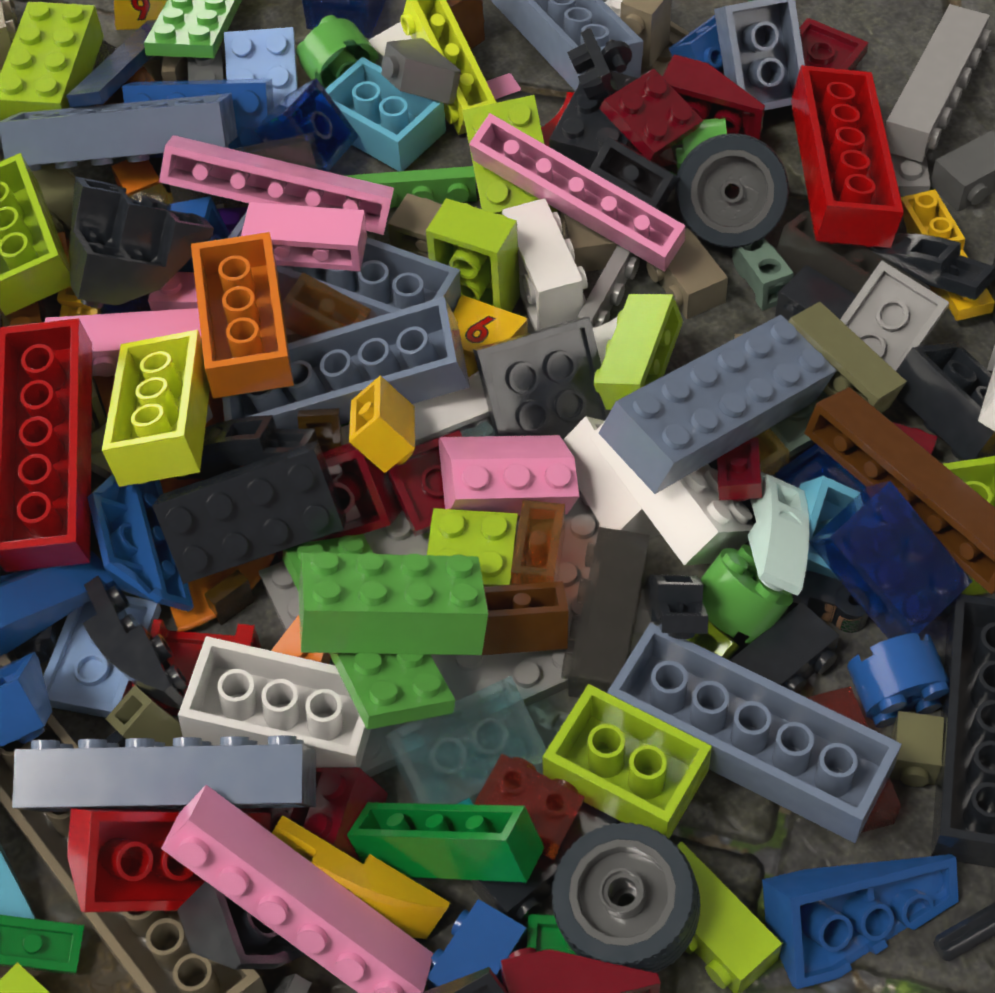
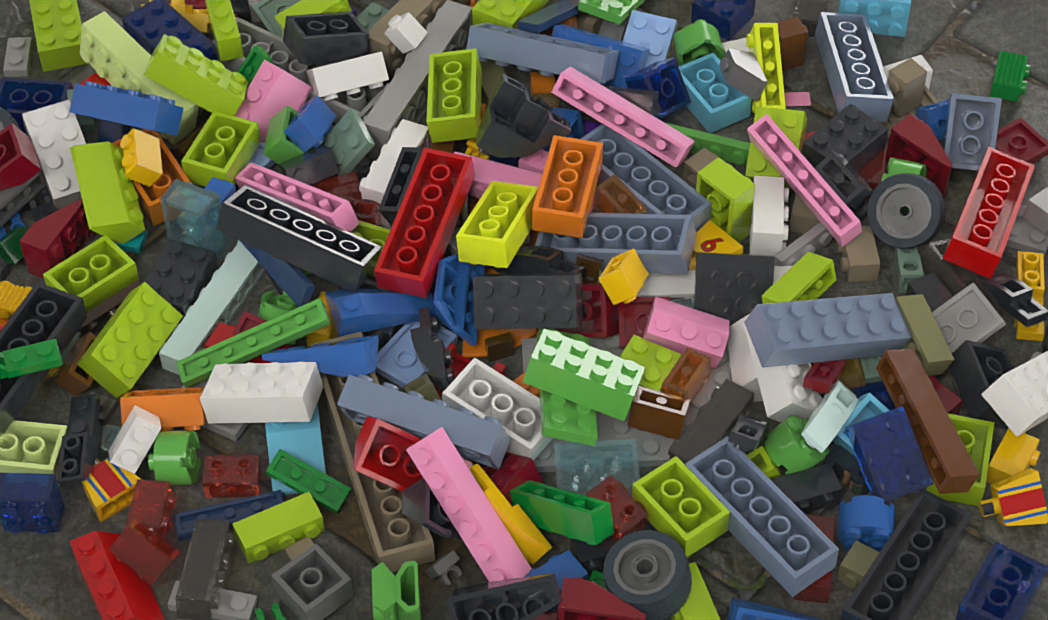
camera: 20 degrees right, 5 degrees down
bright pink brick [241,202,367,271] -> none
black hips [567,28,632,99] -> none
dark red plate [599,68,703,160] -> none

